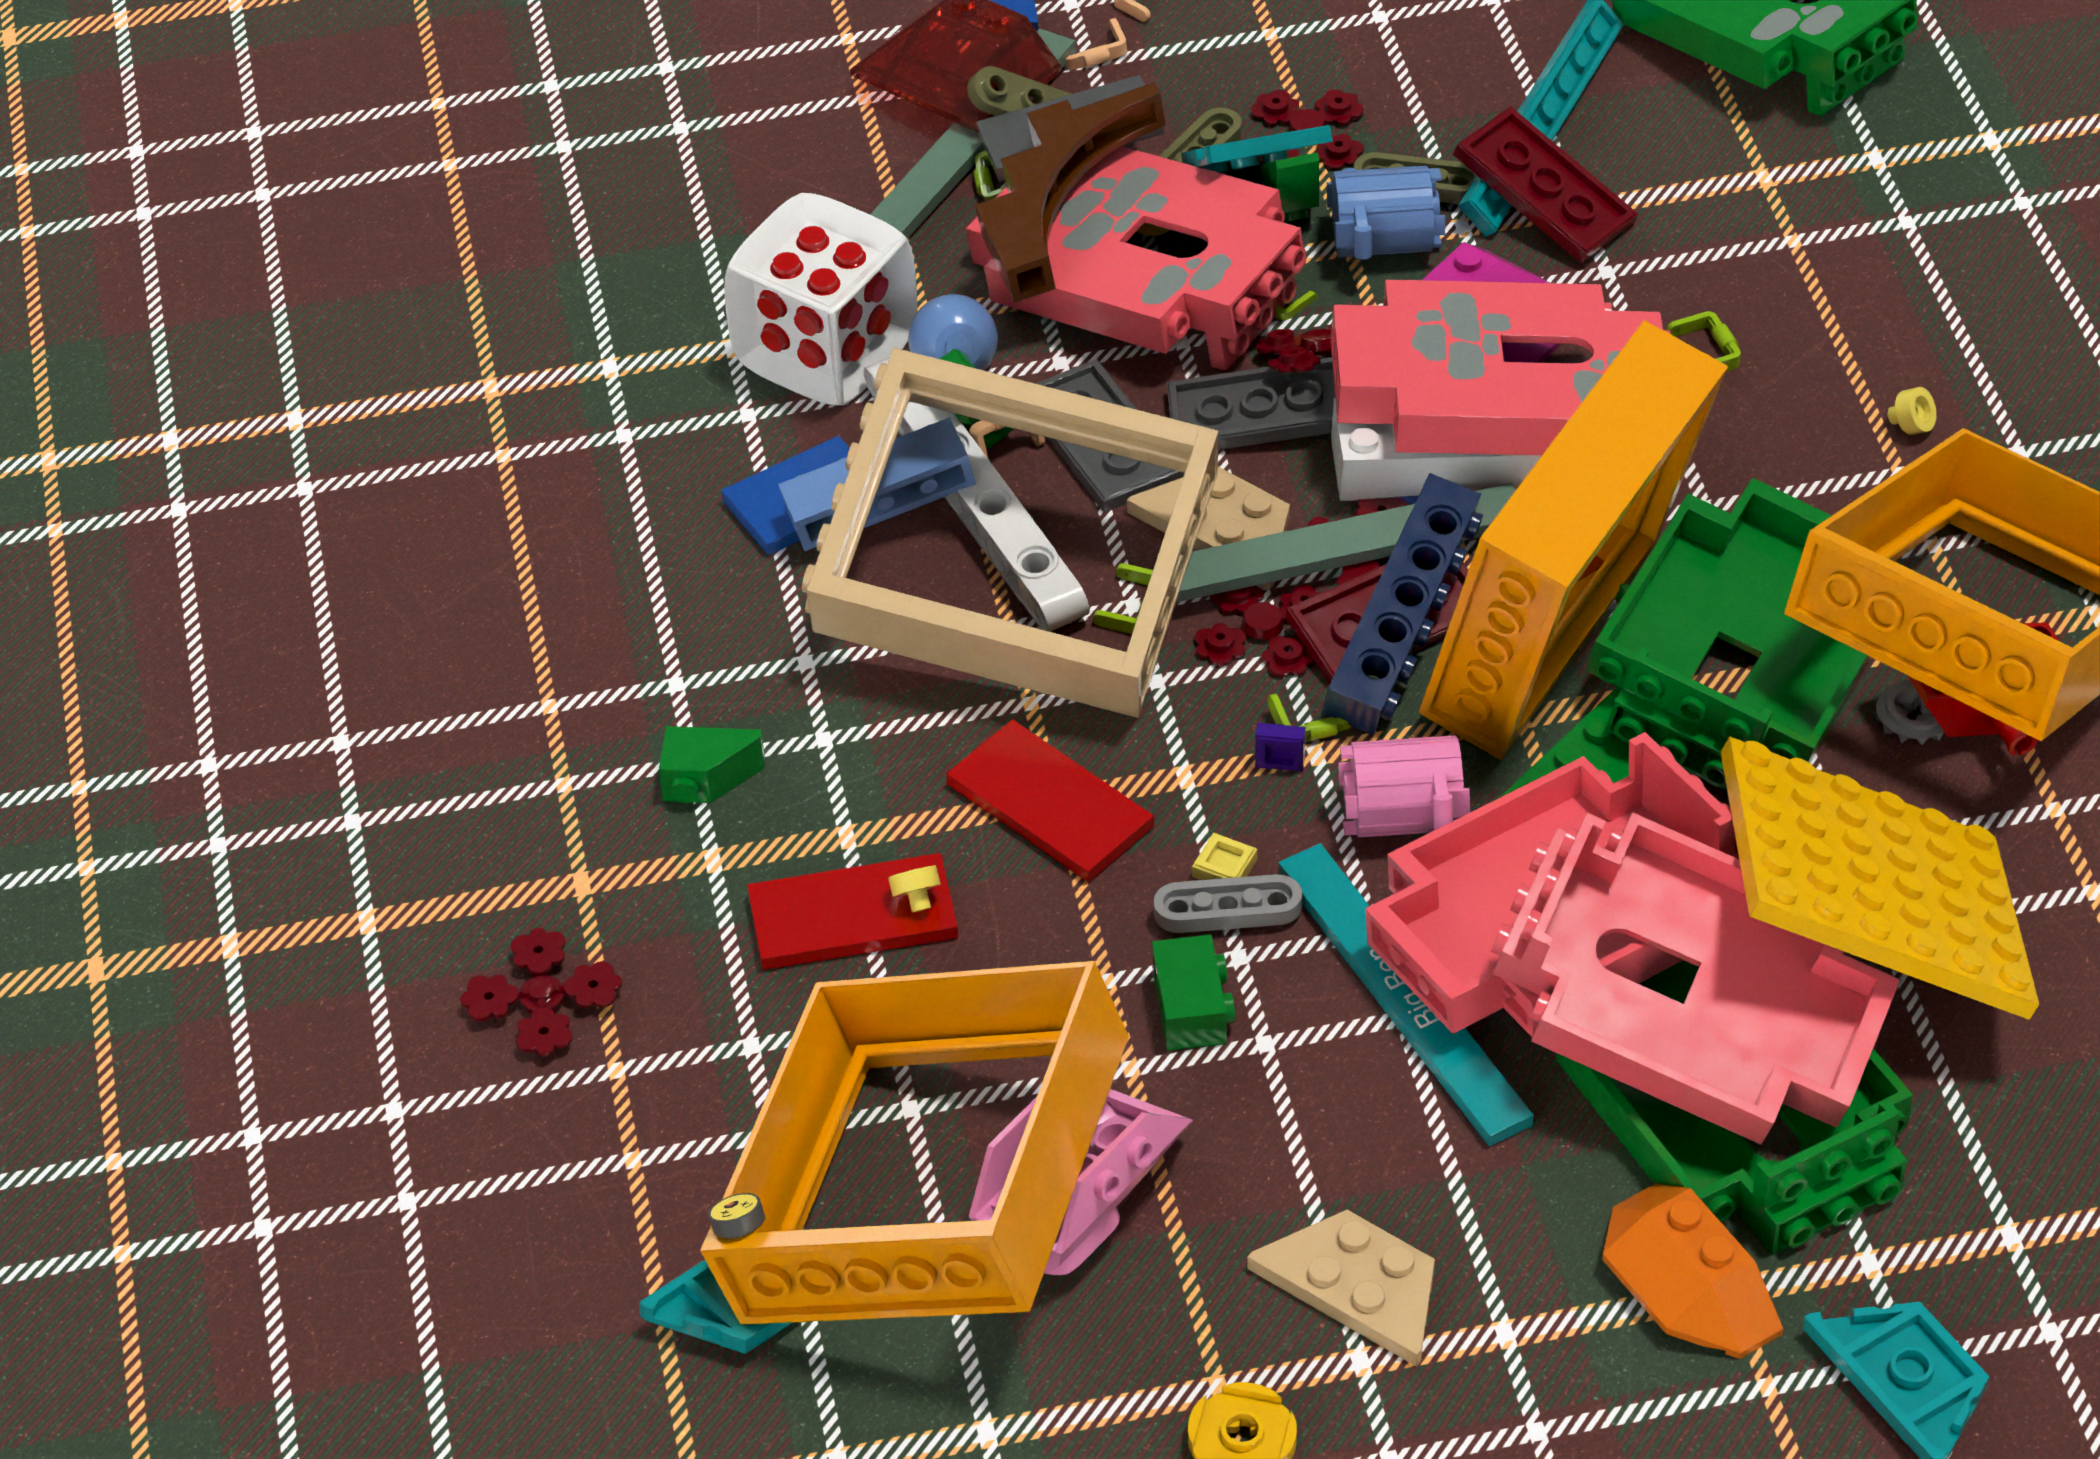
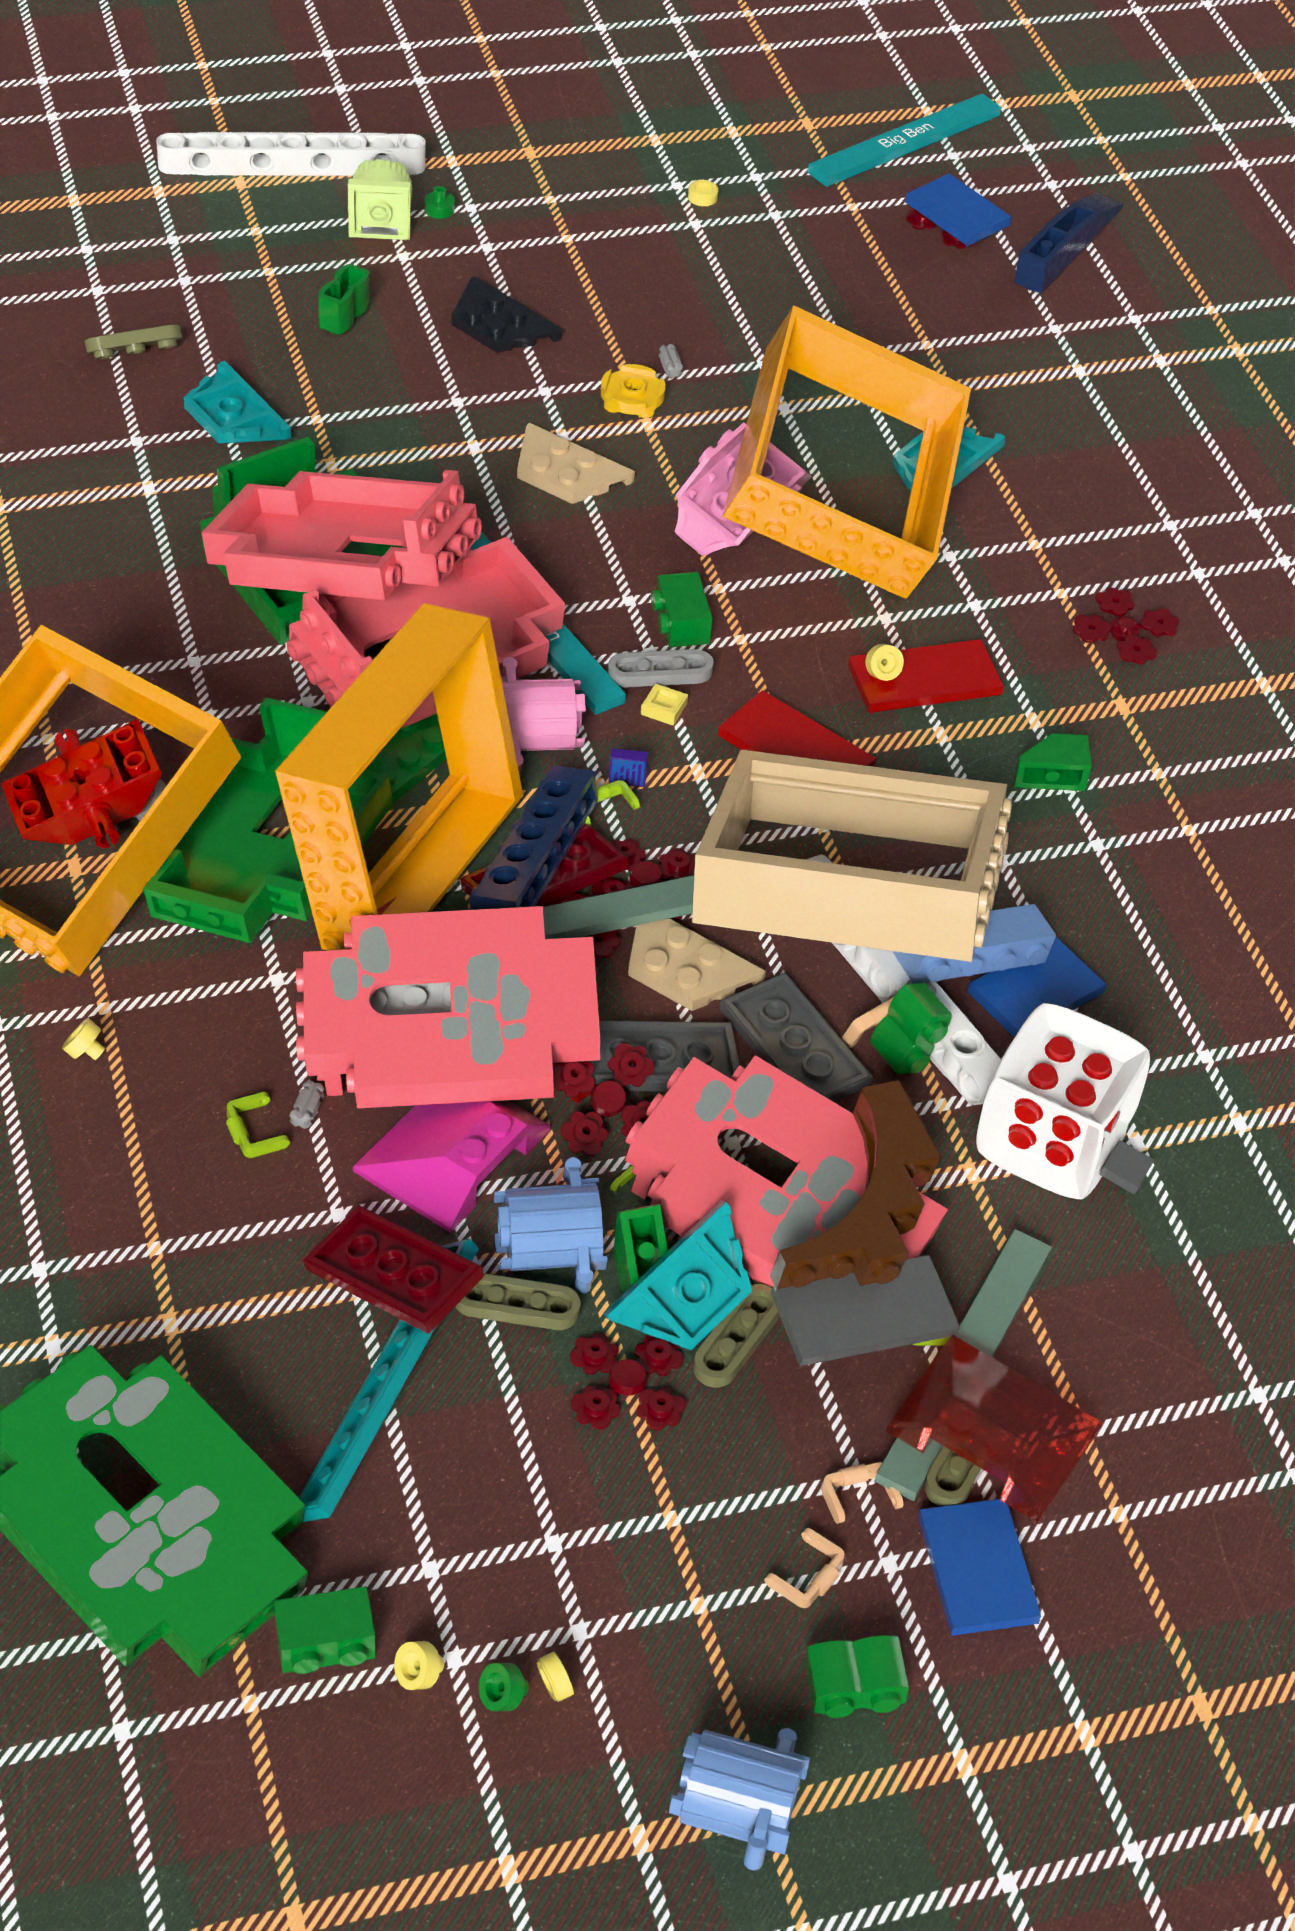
camera: 170 degrees right, 0 degrees up
tile [708,1193,765,1239] -> none
medium blue brick [908,294,998,371] -> none
olive plate [967,66,1071,116] -> none
orange wedge [1602,1183,1784,1359] -> none
yellow plate [1721,736,2039,1020] -> none

